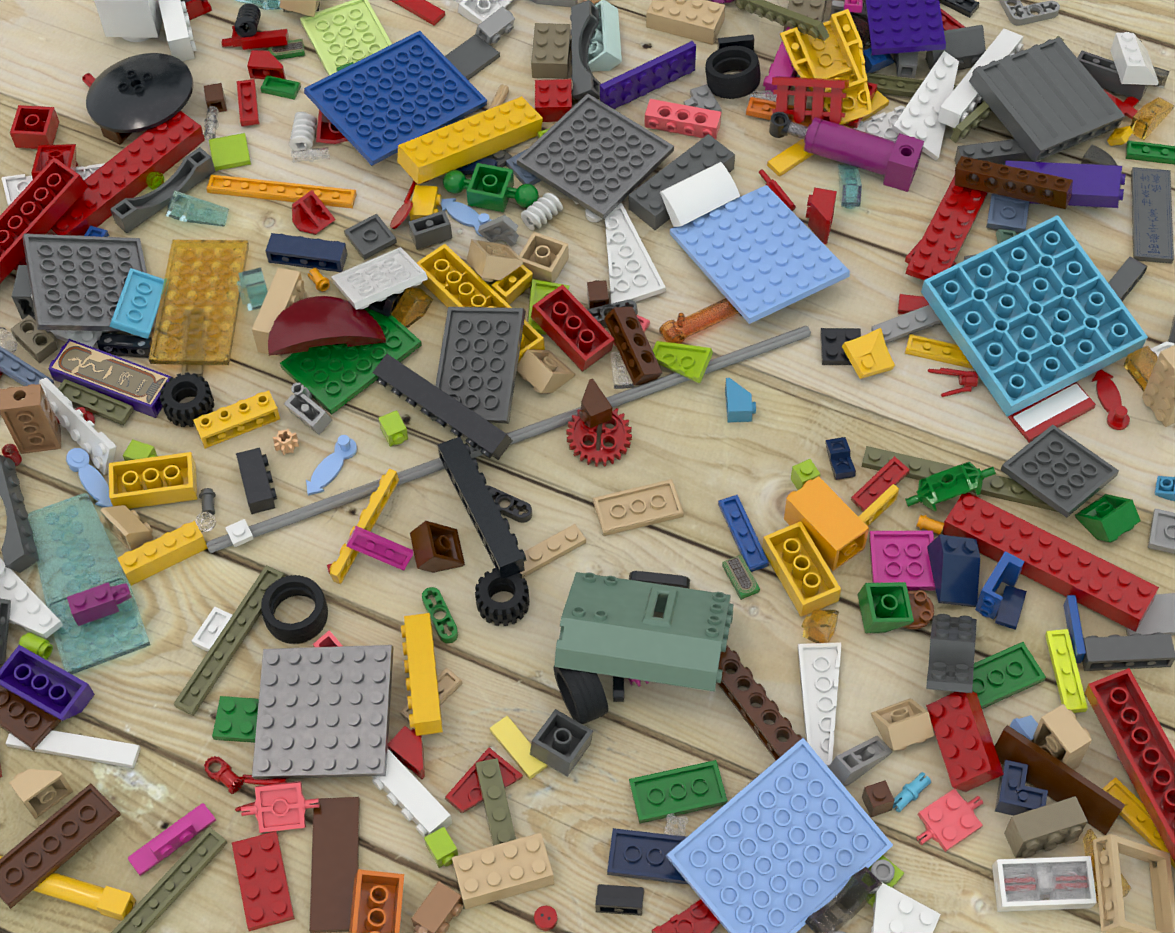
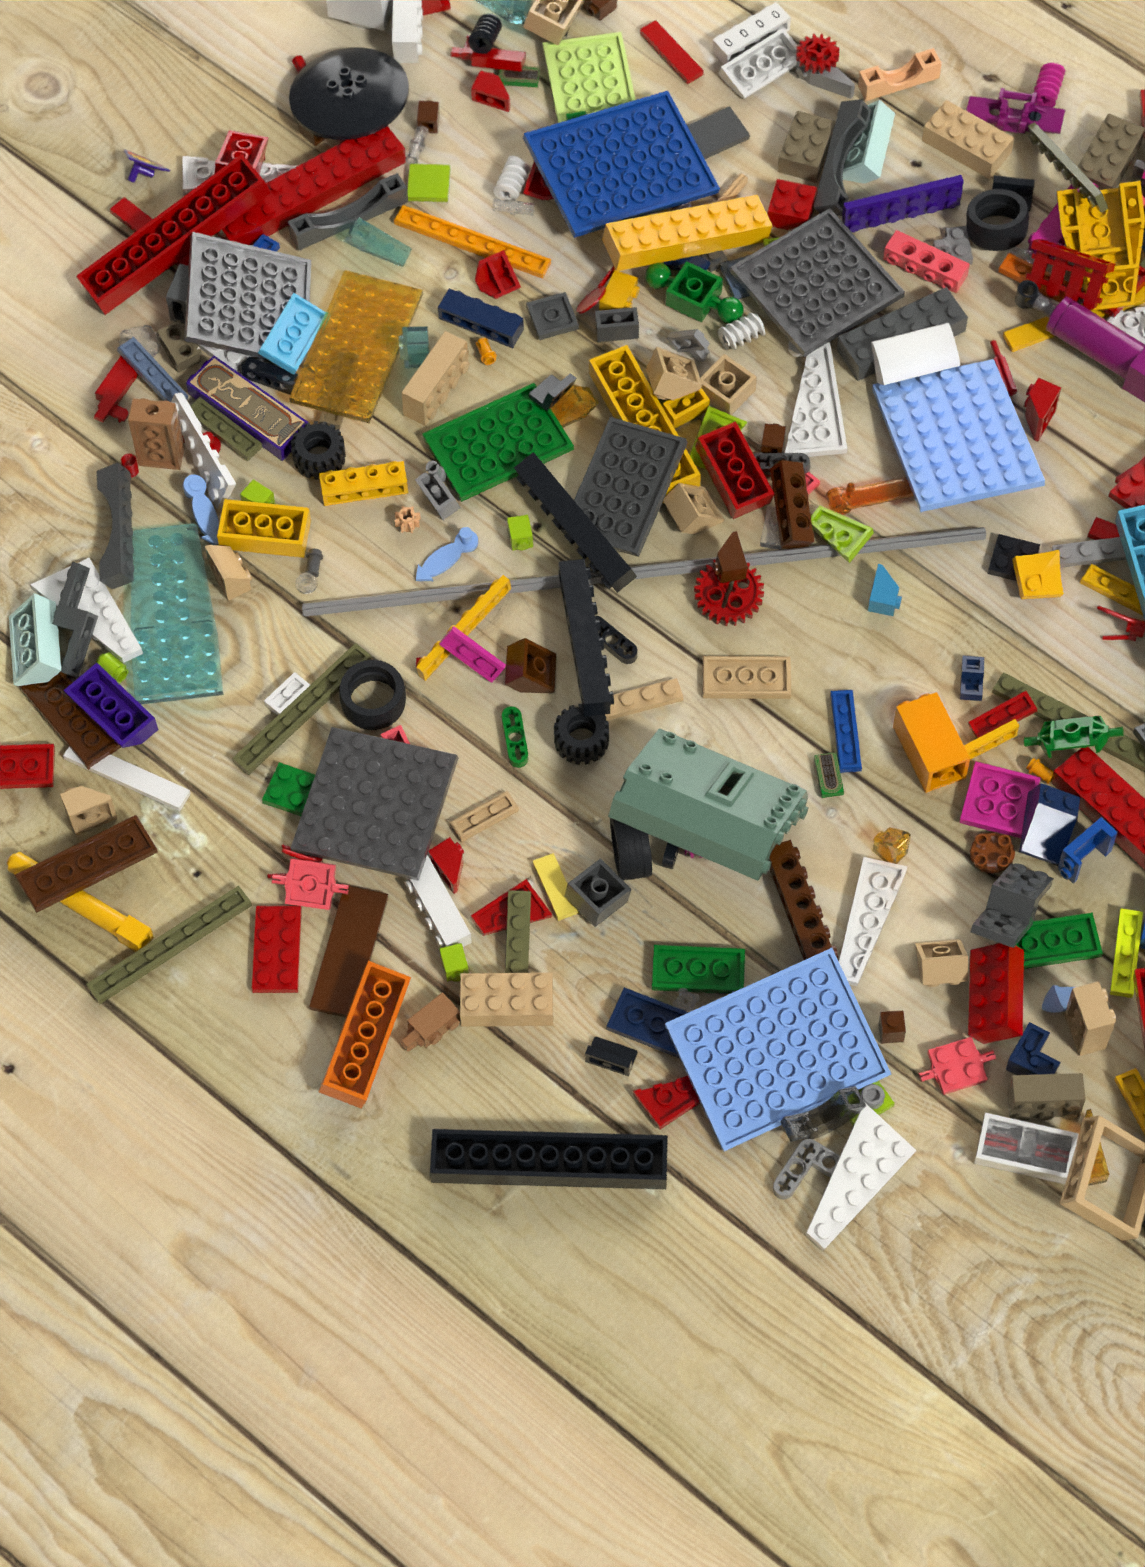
camera: 15 degrees right, 5 degrees up
red brick [10,105,60,149] -> none
magenta hinge [67,582,132,626] -> none
yellow brick [117,521,208,586] -> none
dark pink bracket [128,803,216,876] -> none
clear neon green plate [146,172,164,190] -> none
red connector [204,756,245,794] -> none
white plate [225,519,254,548] -> none
red plate [236,79,259,127] -> none
black brick [236,447,277,514] -> none
green tile [260,76,301,100] -> none
dark red brick [268,296,386,356] -> none
white plate [331,247,428,310] -> none
yellow brick [401,613,443,736] -> none
light blue brick [441,198,492,237] -> none
light grey brick [475,6,515,45] -> none
red tile [534,905,558,931] -> none
black beam [629,571,690,589] -> none
yellow brick [762,521,841,617] -> none
lime brick [791,459,821,490] -> none
light grey slope [828,735,892,787] -> none
clear light blue slope [838,164,862,209] -> none
green slope [857,582,914,633] -> none
medium azure pin [892,772,931,812] -> none
dark blue slope [995,585,1027,630] -> none
reddish brown tile [995,725,1125,835] -> none

